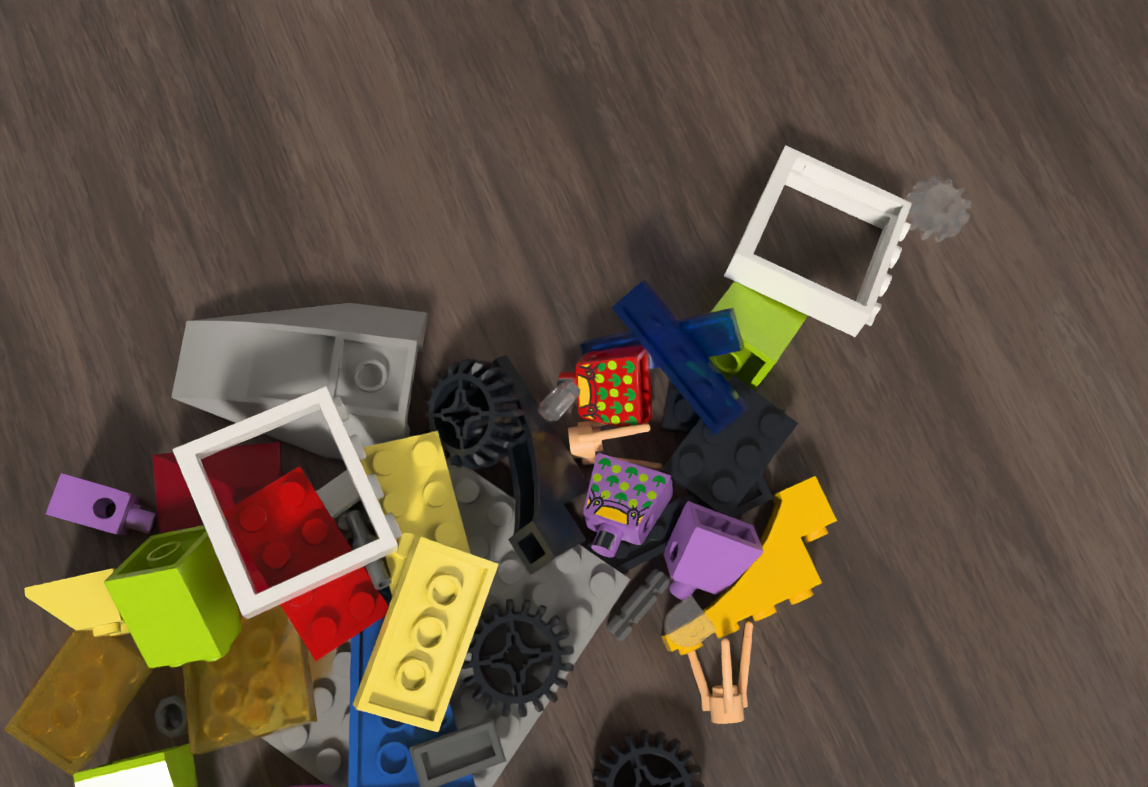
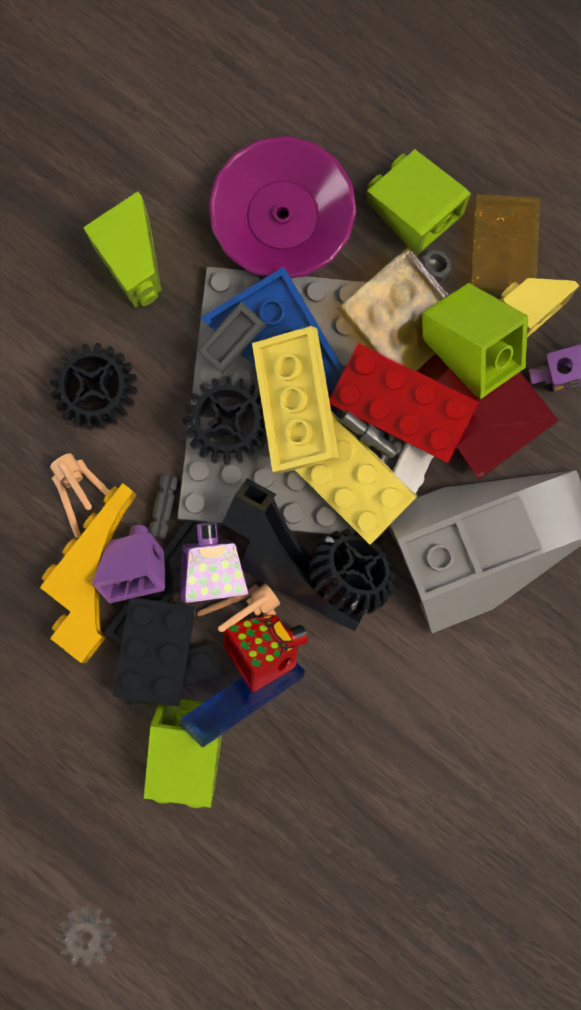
camera: 165 degrees right, 5 degrees up
white window [172,386,402,619] -> none
clear tile [537,381,581,422] -> none
clear blue tile [612,280,749,435] -> none
clear tile [664,595,716,647] -> none
white window [724,145,912,337] -> none

